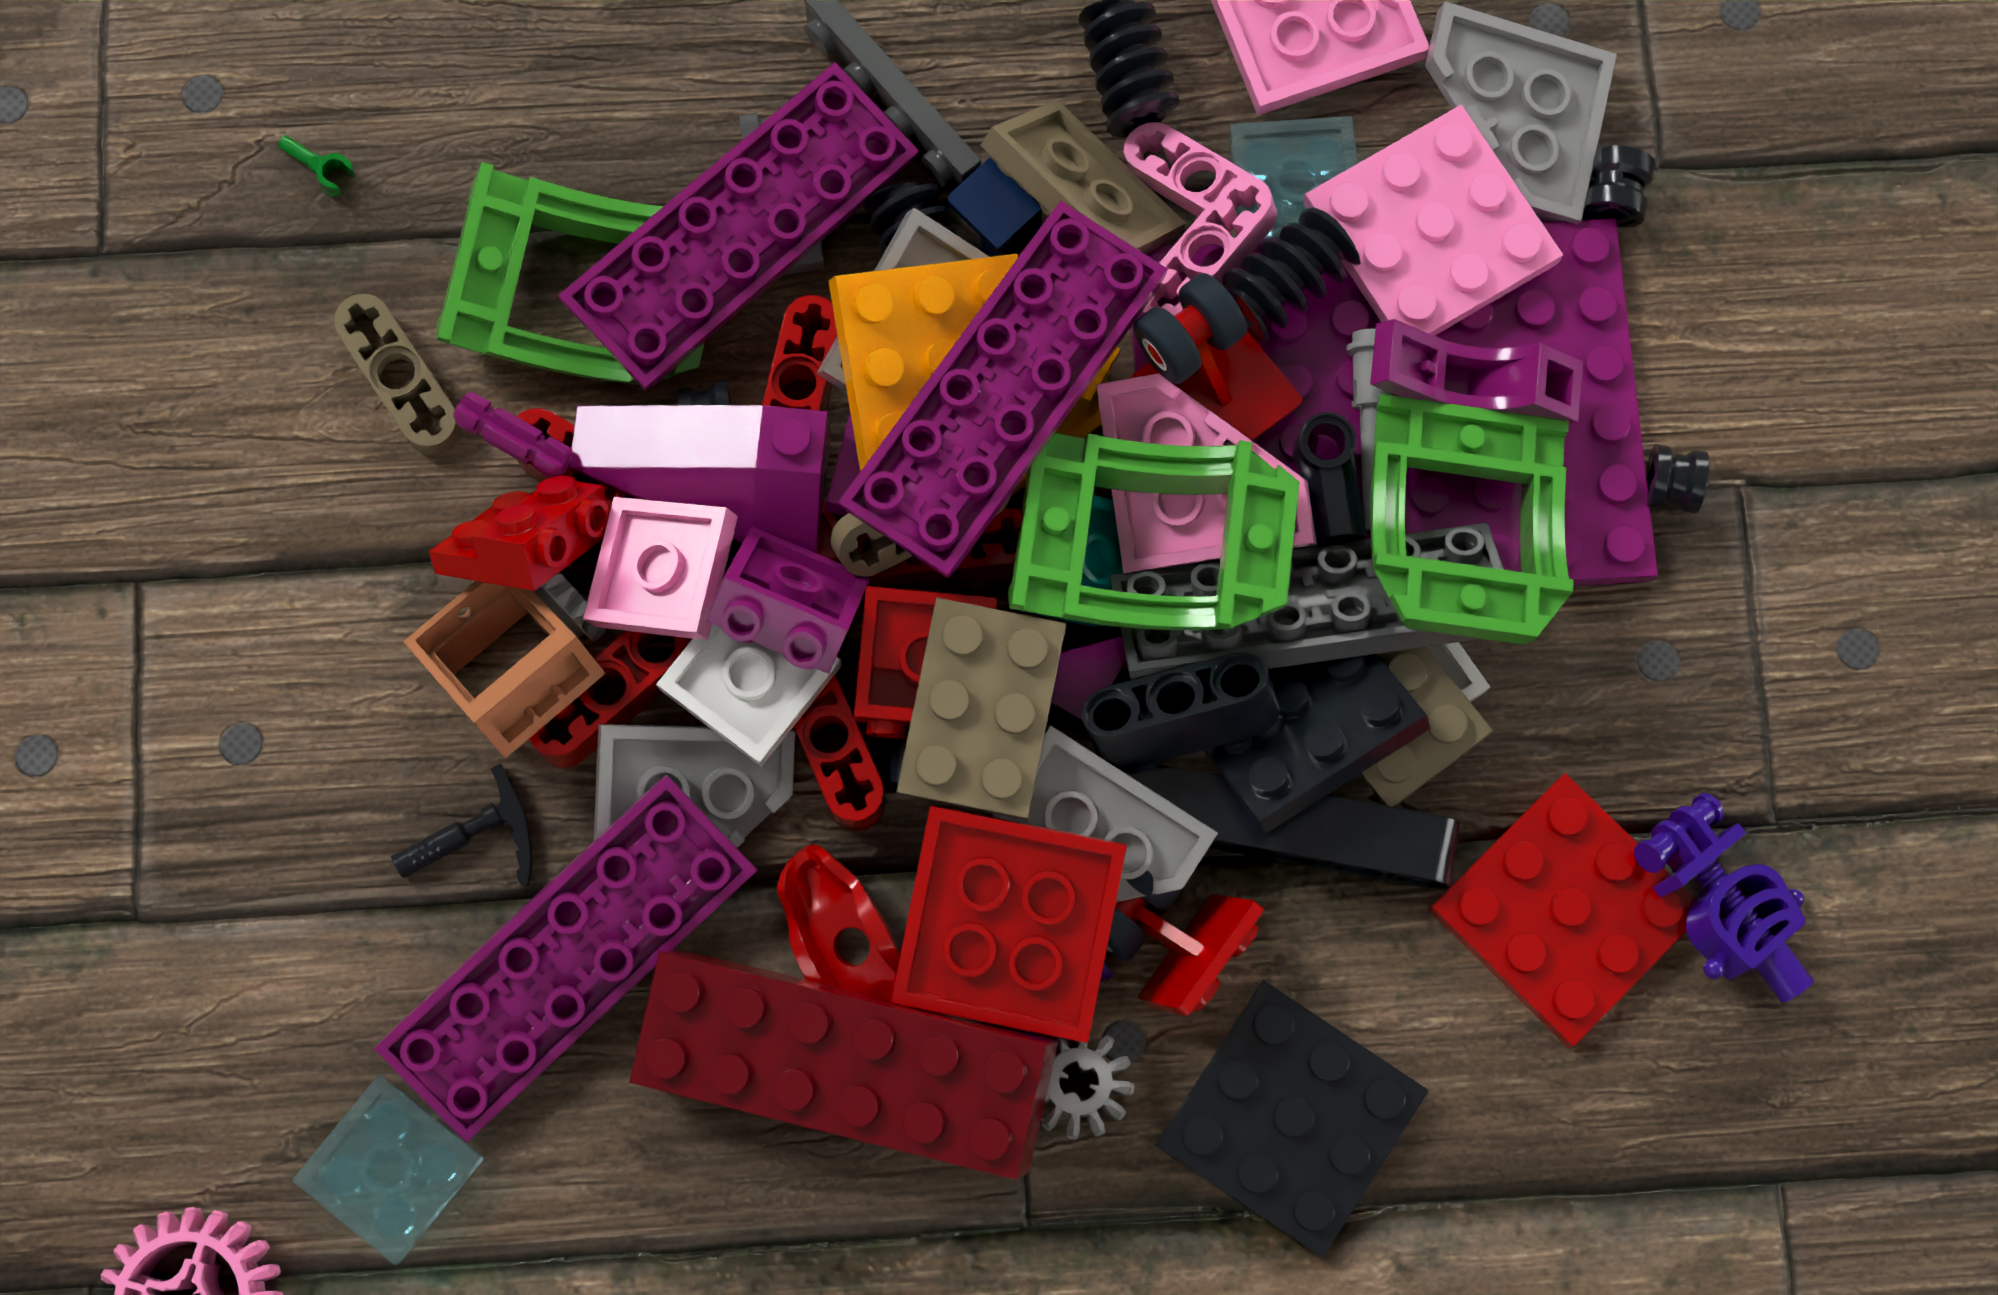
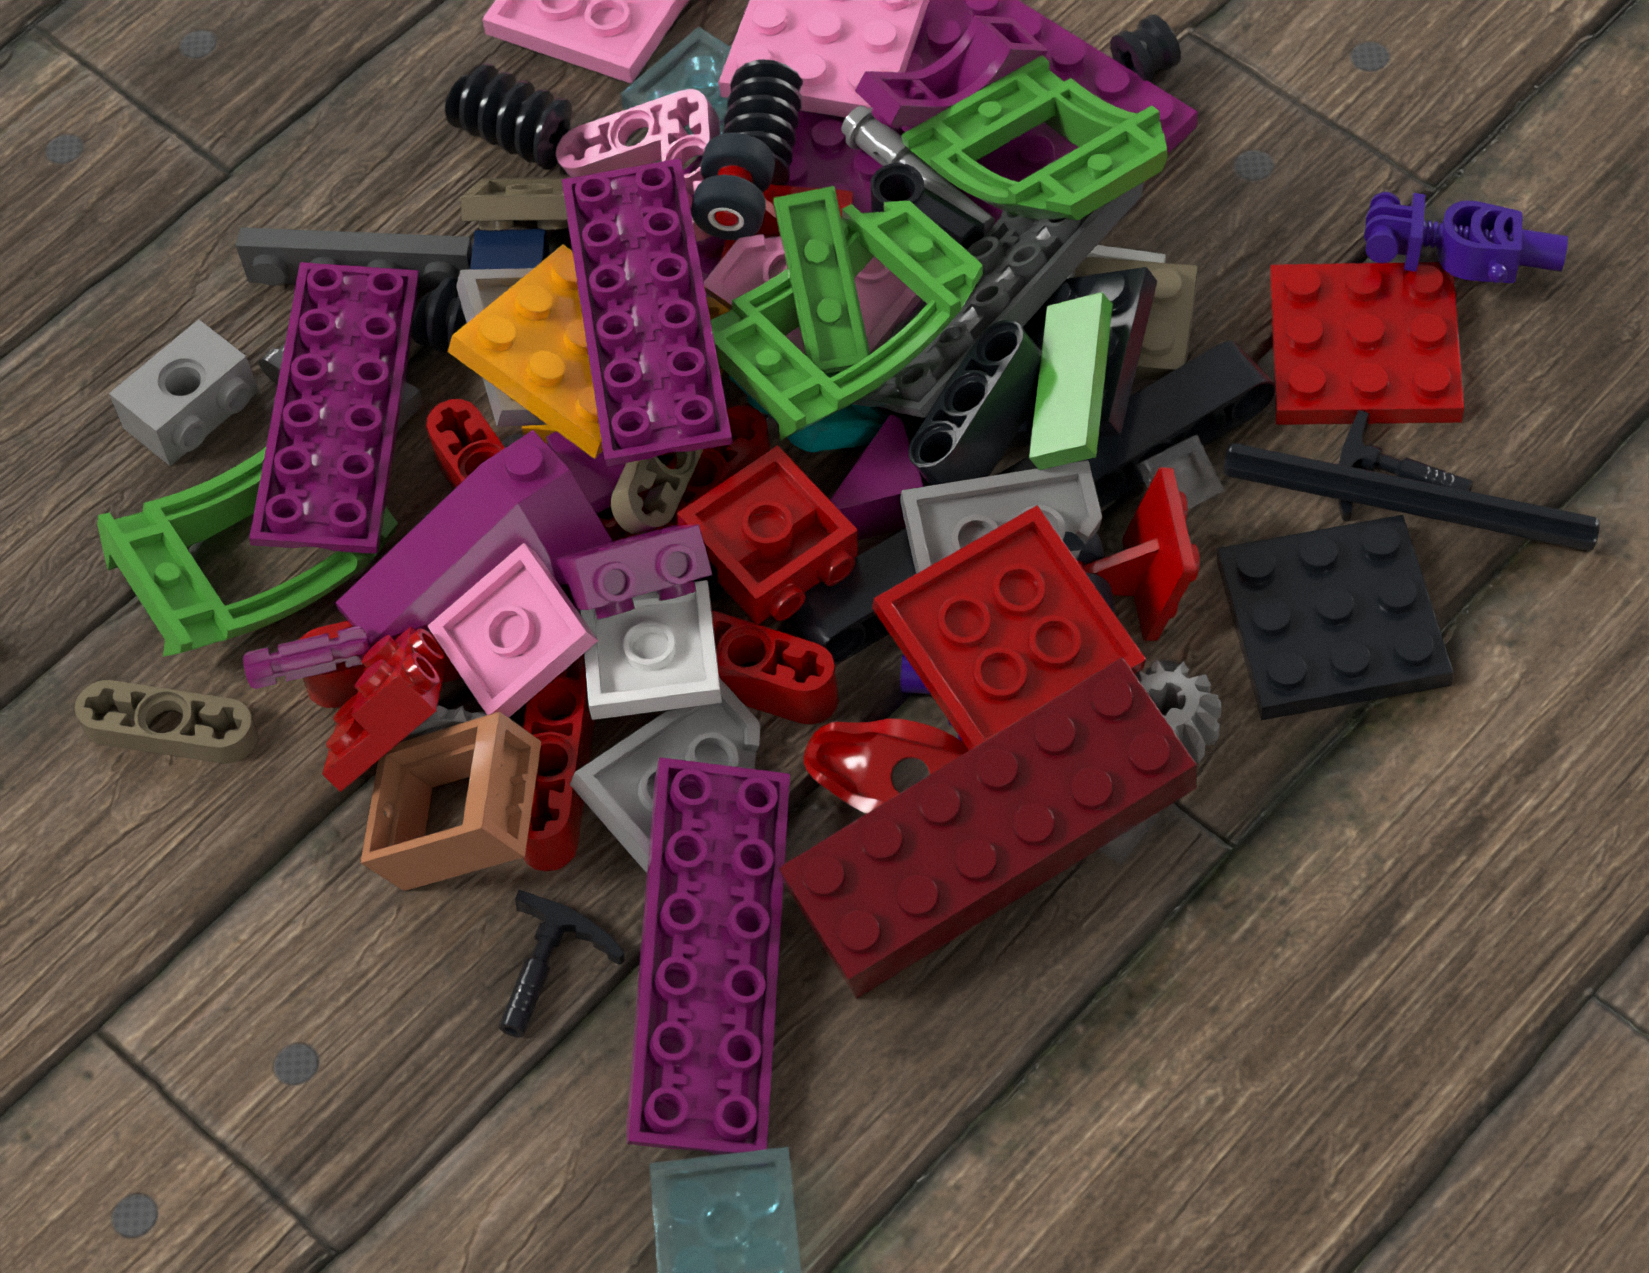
camera: 35 degrees left, 20 degrees down
dark tan plate [897,597,1066,820] -> none
none -> light grey brick [109,319,259,466]
none -> bright green tile [773,186,870,378]
none -> tile [1029,292,1113,470]
none -> clear plate [1136,435,1224,509]
none -> black axle [1223,443,1600,551]
none -> black piece [1338,410,1474,522]

